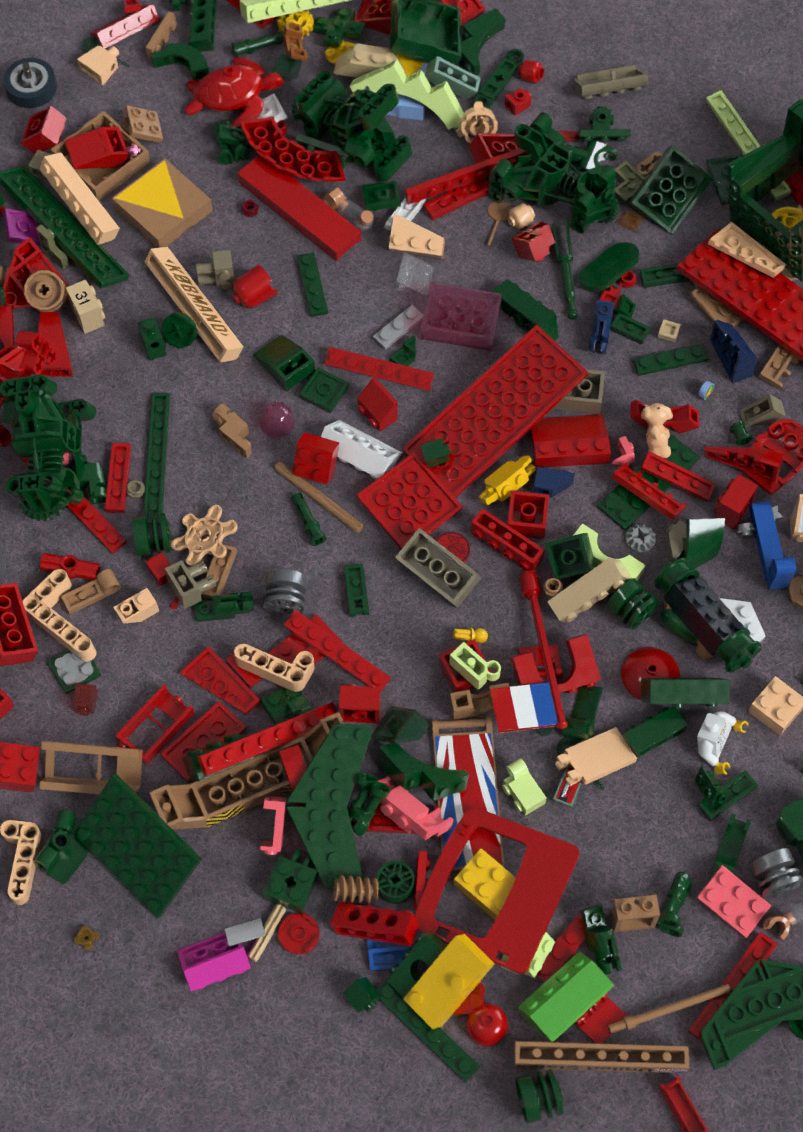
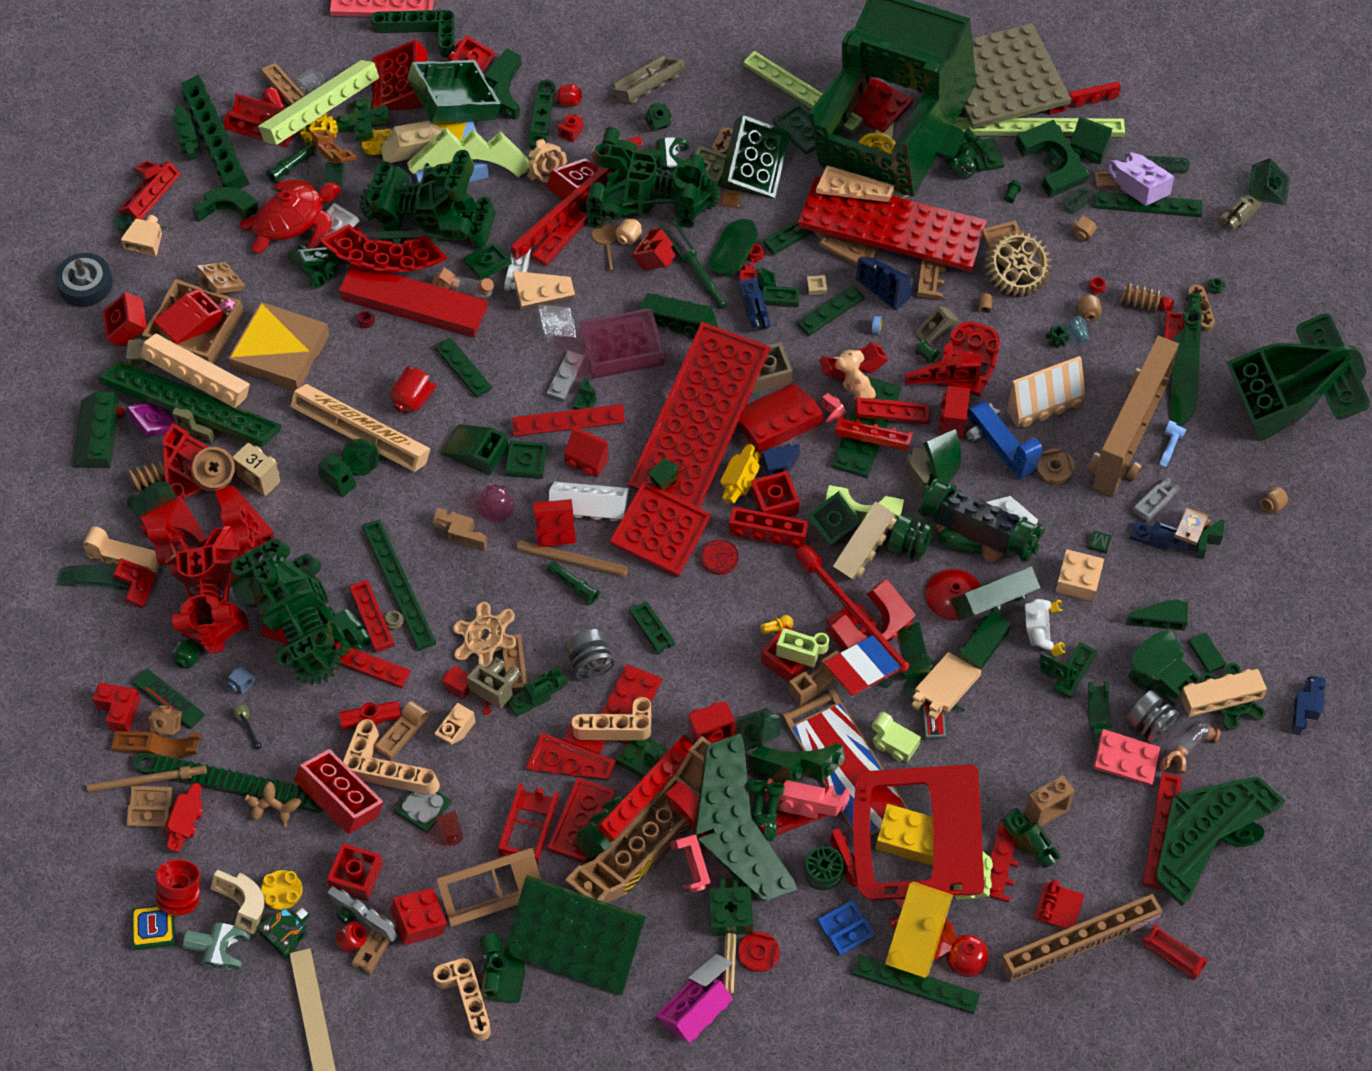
camera: 25 degrees left, 5 degrees down
pearl gold plate [74,926,99,951] -> none
dark green wheel [132,513,172,557] -> none
medium nougat plate [146,11,177,59] -> none
dark tan brick [196,250,234,290] -> none
red plate [284,610,391,691] -> none
red brick [330,902,419,946] -> none
medium nougat piece [333,875,378,904] -> none
dark green brick [343,977,381,1013] -> none
dark green arch [387,931,447,998] -> none
dark tan brick [395,528,482,608] -> none
sand green brick [425,56,481,99] -> none
dark green wheel [515,1069,563,1124] -> none
bright green slope [518,952,614,1042] -> none
medium nougat cone [543,578,563,600] -> none
dark green plate [576,129,631,142] -> none
medium nougat bar [608,984,731,1033] -> none
light grey gear [625,523,656,552] -> none
dark green piece [657,871,691,937] -> none

